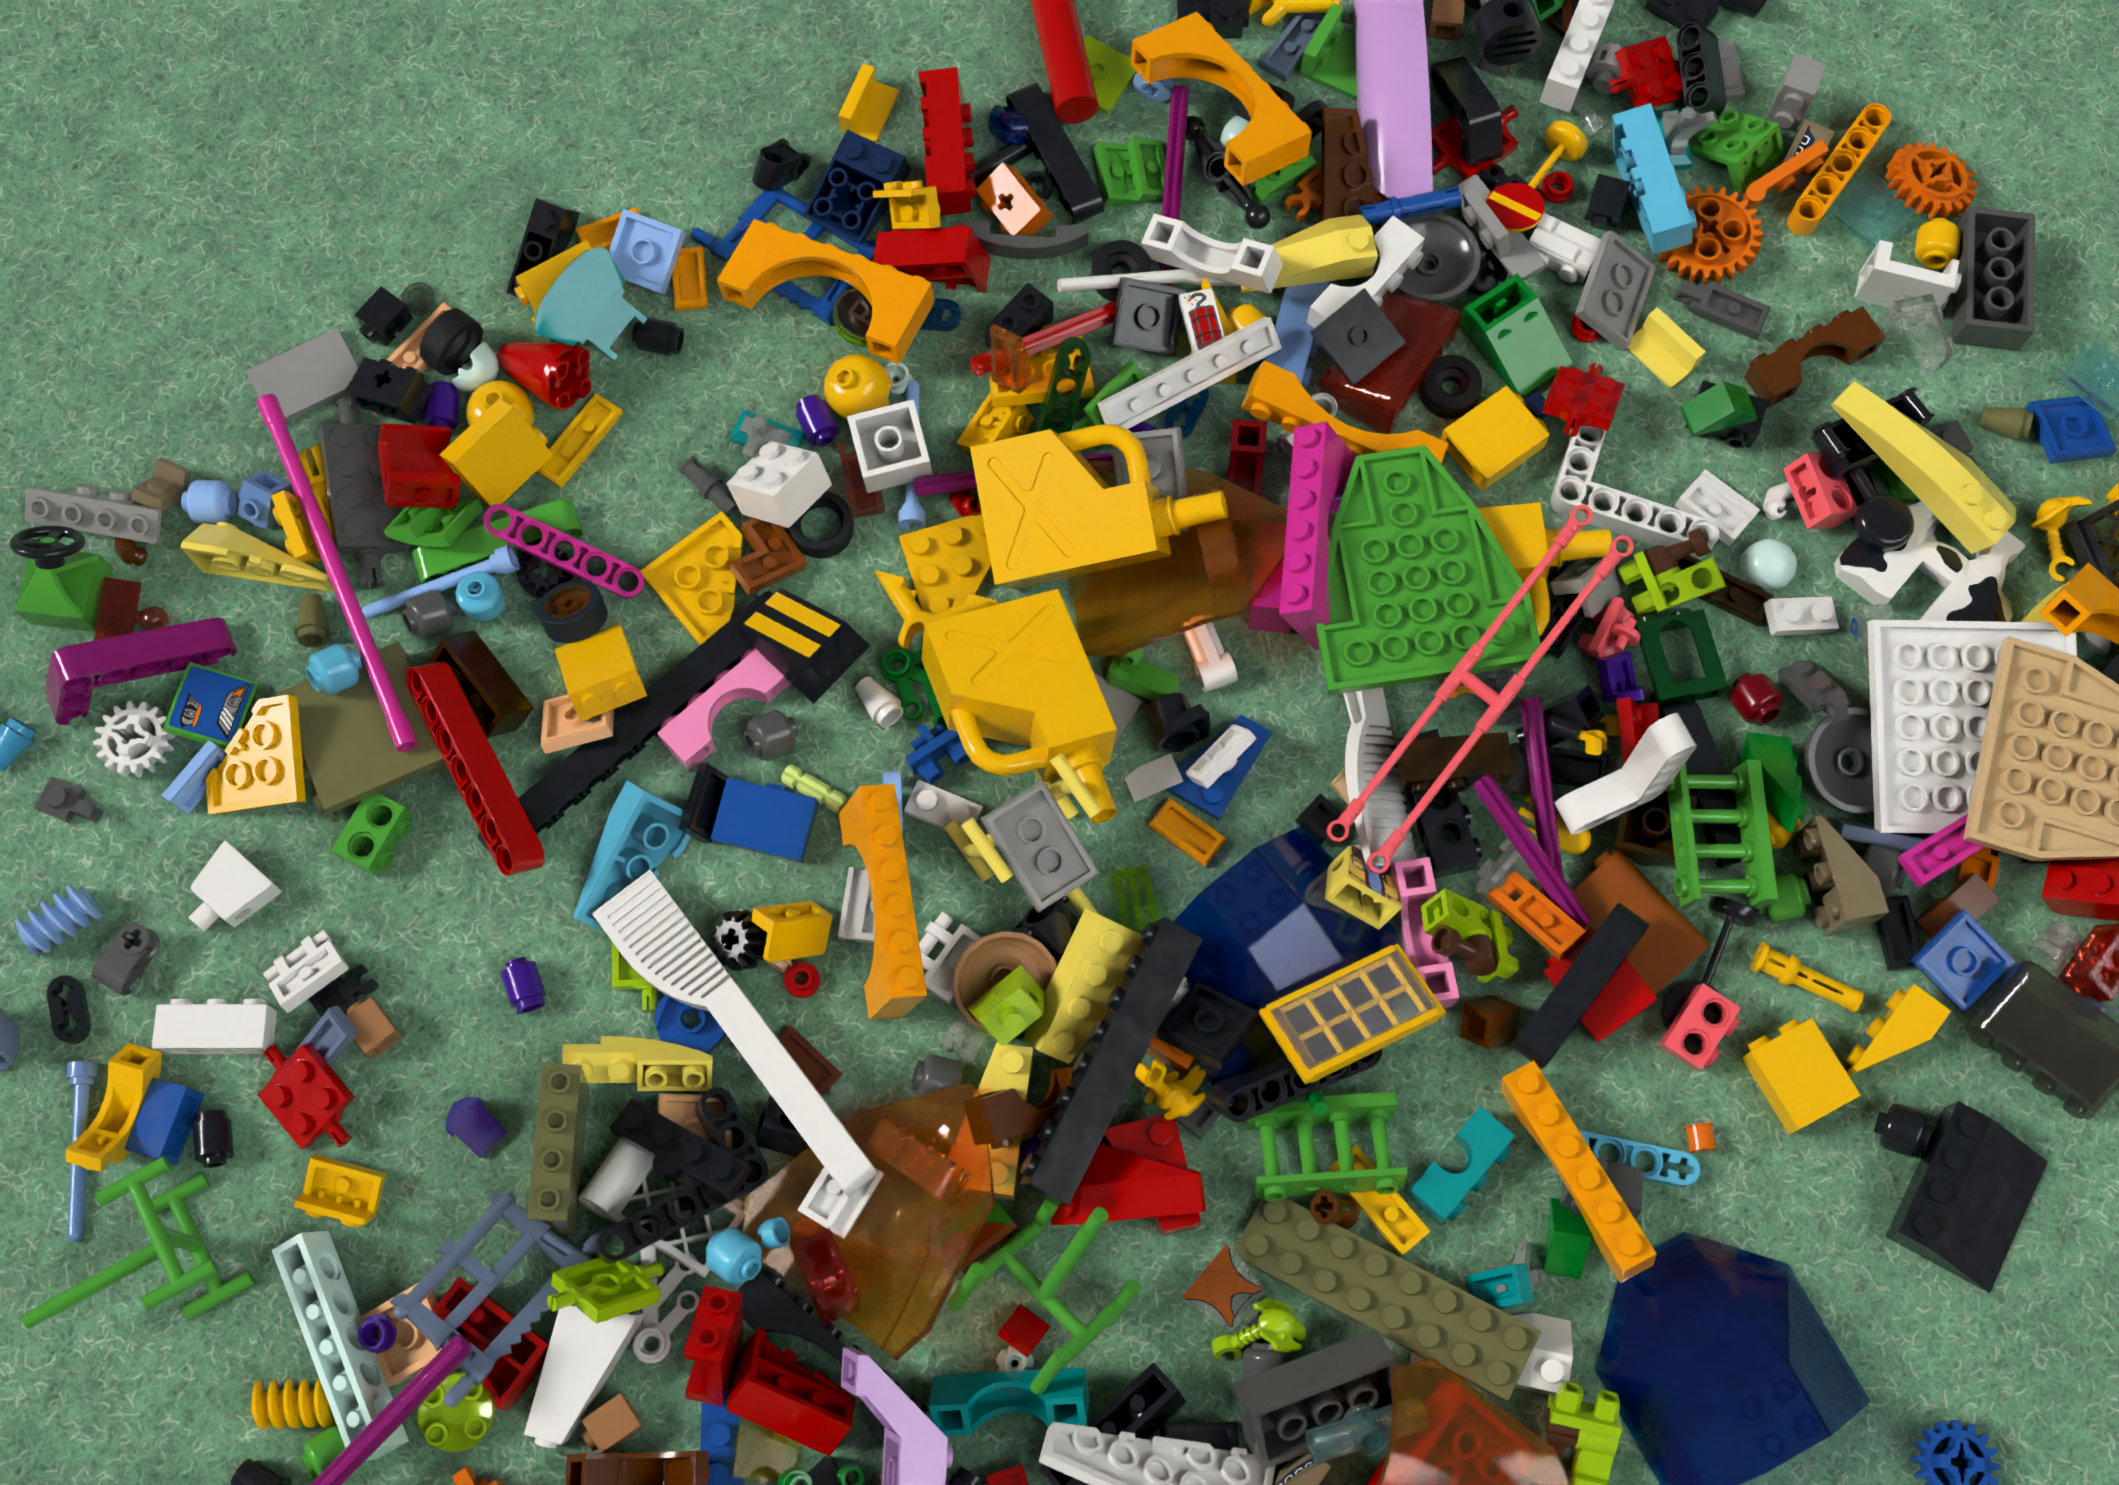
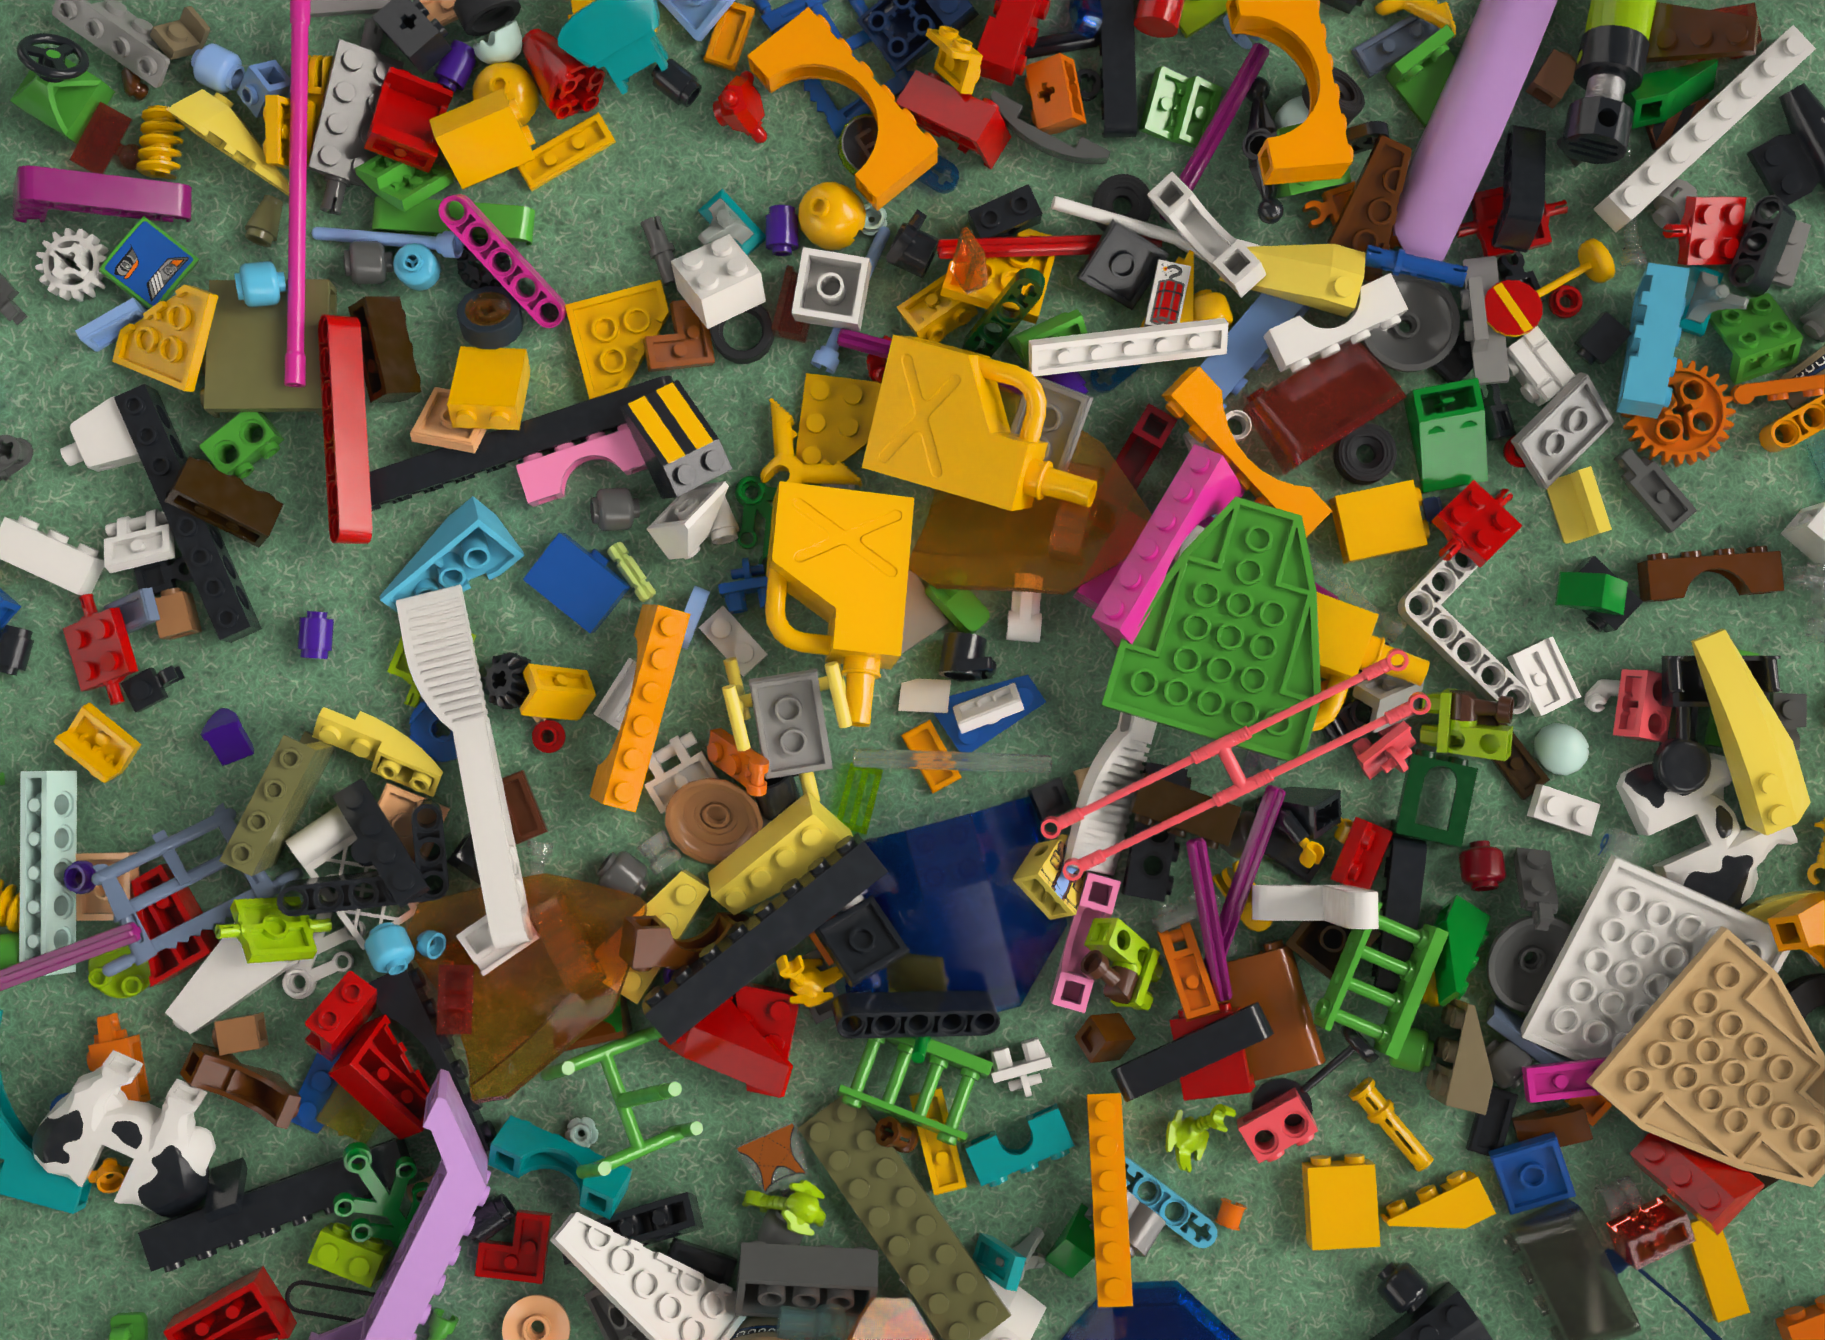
camera: 25 degrees right, 15 degrees up
black tile [678,763,730,843] -> none
lime torso [968,964,1045,1046] -> none
red tile [997,1304,1051,1358] -> none
clear piece [1259,944,1446,1085] -> none
black plate [1310,288,1406,386] -> none
dark purple tile [1596,652,1645,702] -> none
none -> black brick [114,384,262,643]
none -> black plate [121,665,185,713]
none -> yellow piece [136,105,185,180]
none -> dark brown brick [165,456,284,548]
none -> white slope [647,481,729,560]
none -> orange plate [707,728,769,796]
none -> red rock [713,71,767,143]
none -> clear axle [853,749,1052,773]
none -> black piece [886,209,940,278]
none -> white hips [991,1037,1053,1097]
none -> lime piece [1165,1104,1236,1173]
none -> black plate [1480,384,1517,442]

